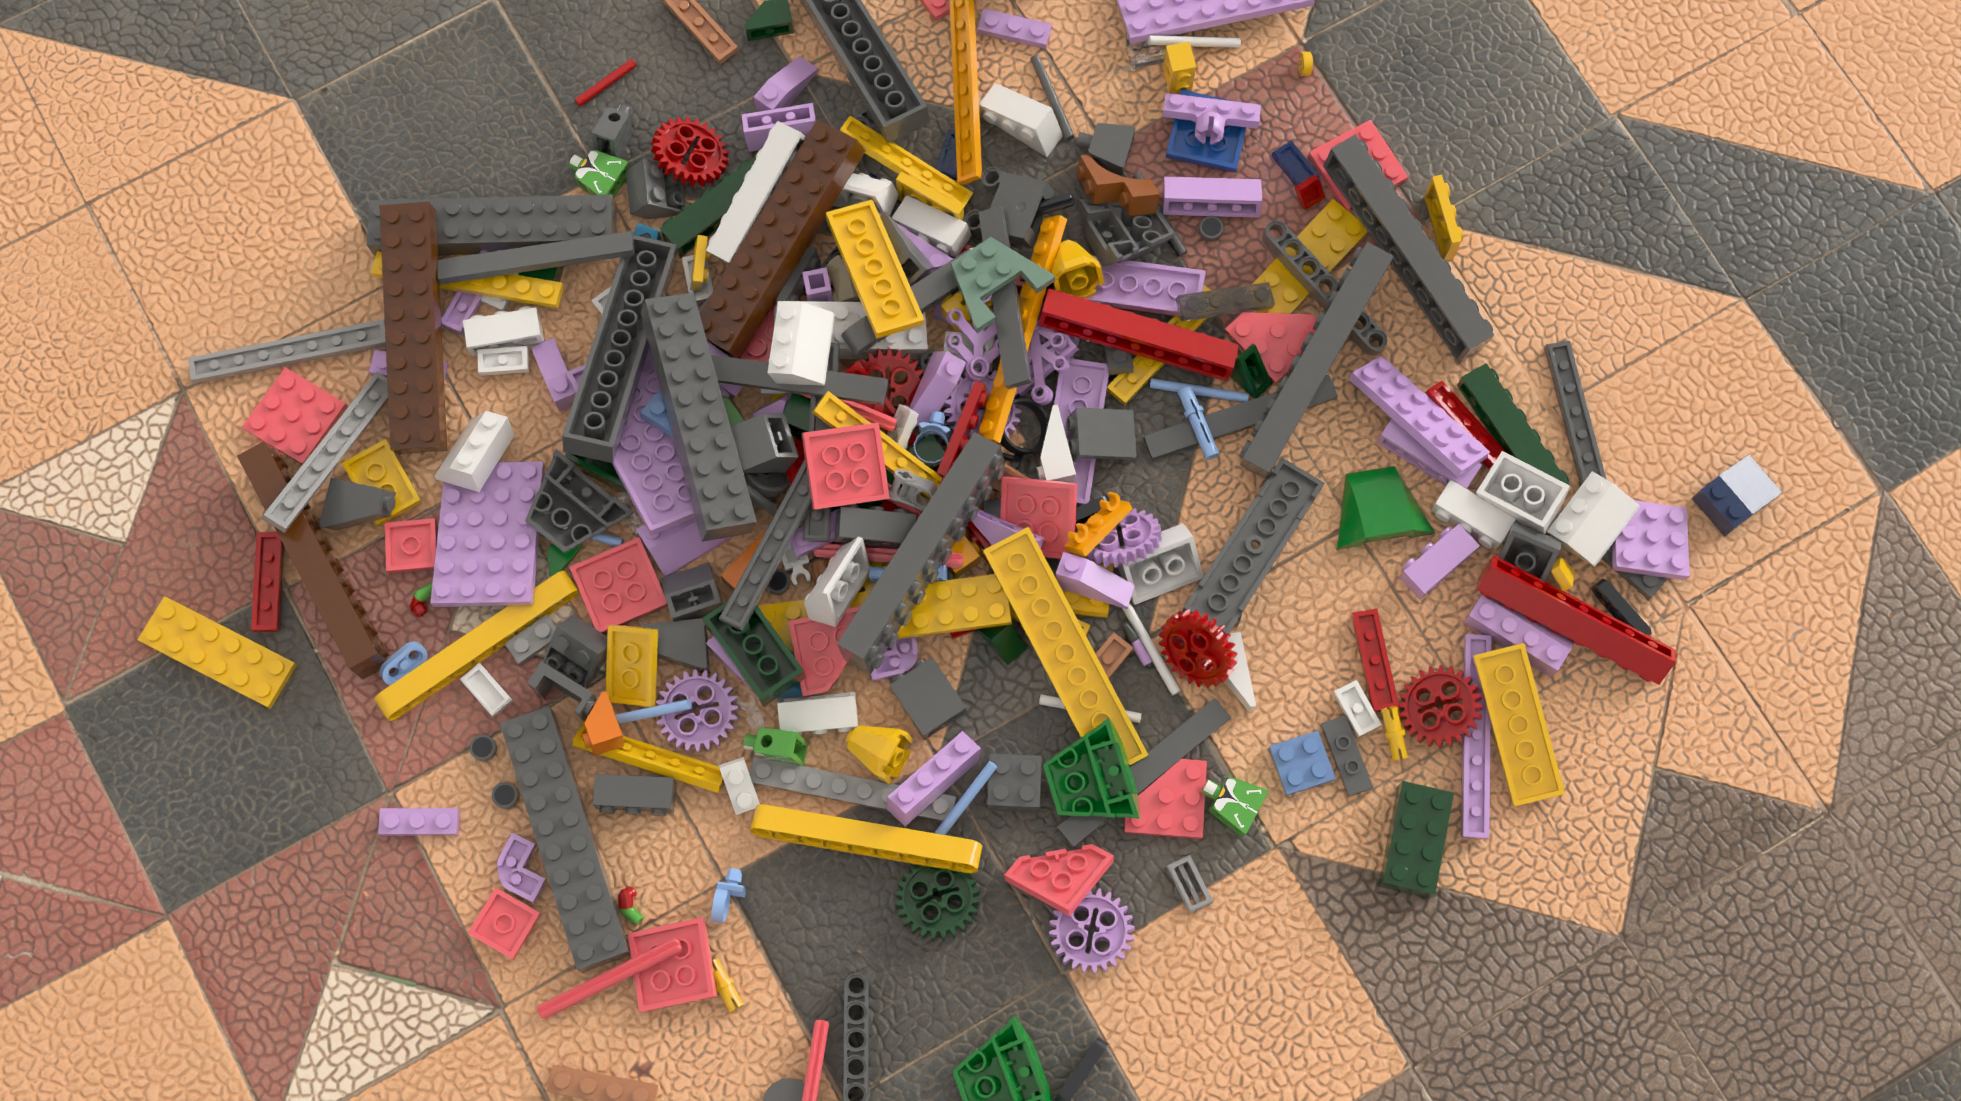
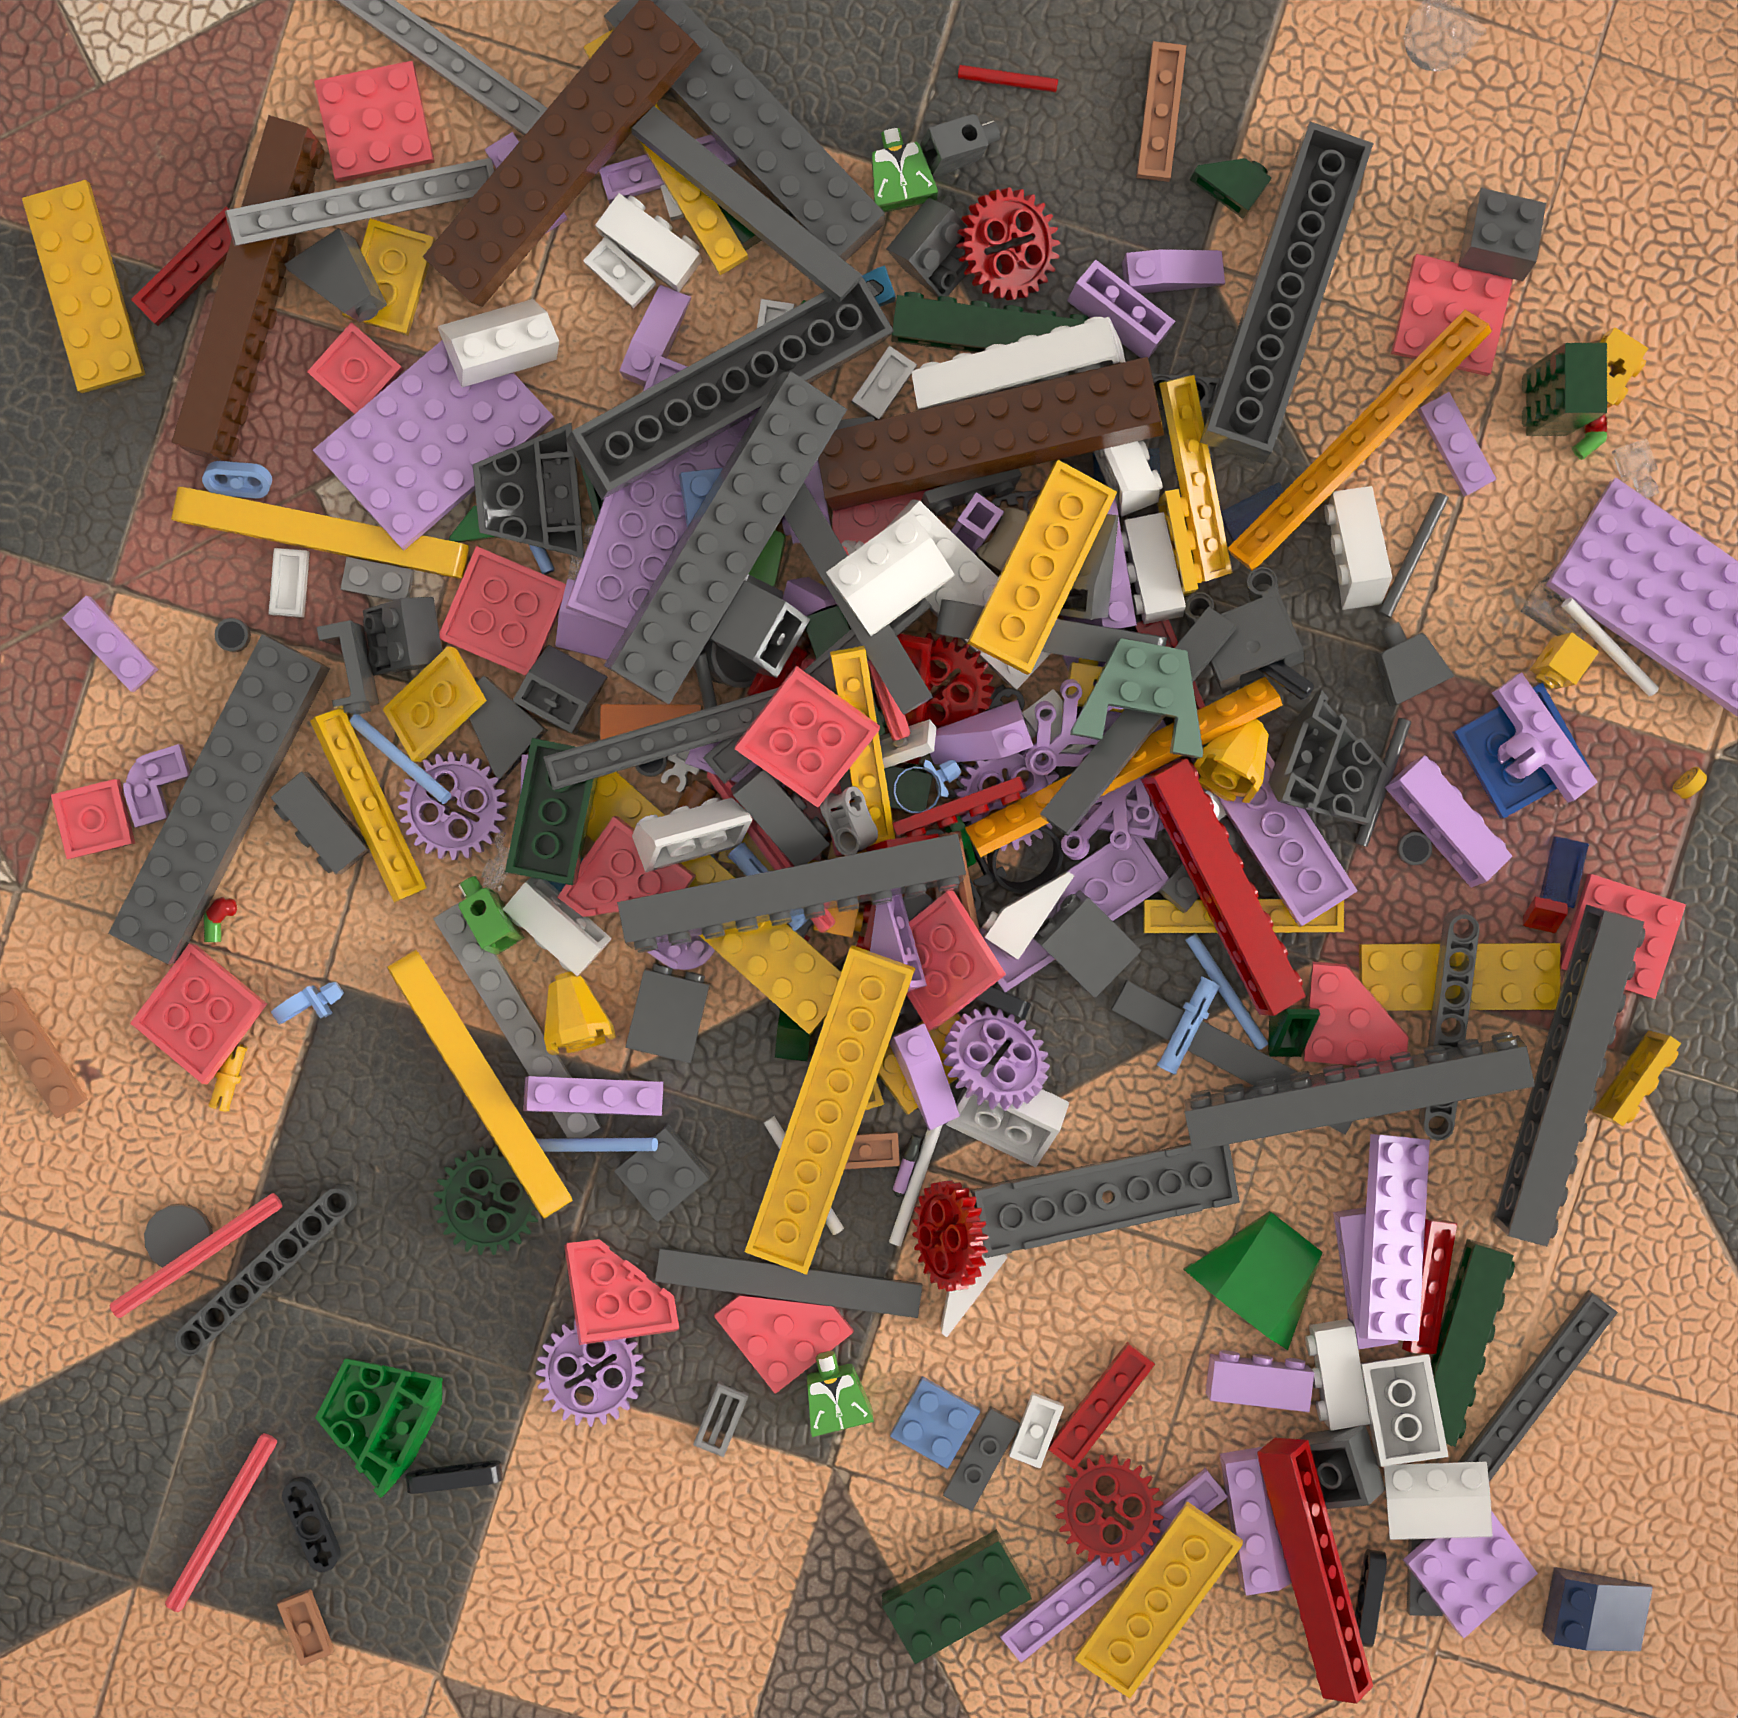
camera: 45 degrees right, 15 degrees up
arm [409,582,433,617] -> none
tile [492,782,519,809] -> none
coral axle [537,938,682,1019] -> none
orange slope [582,691,624,756] -> none
yellow plate [690,235,710,291] -> none
white plate [719,757,760,815] -> none
green wedge [1043,717,1140,819] -> none
light orange plate [1064,492,1132,557] -> none
dark orange arch [1075,154,1160,216] -> none
clear smoke plate [1175,282,1275,322] -> none
yellow pin [1381,706,1408,760] -> none
yellow tile [1551,558,1575,591] -> none

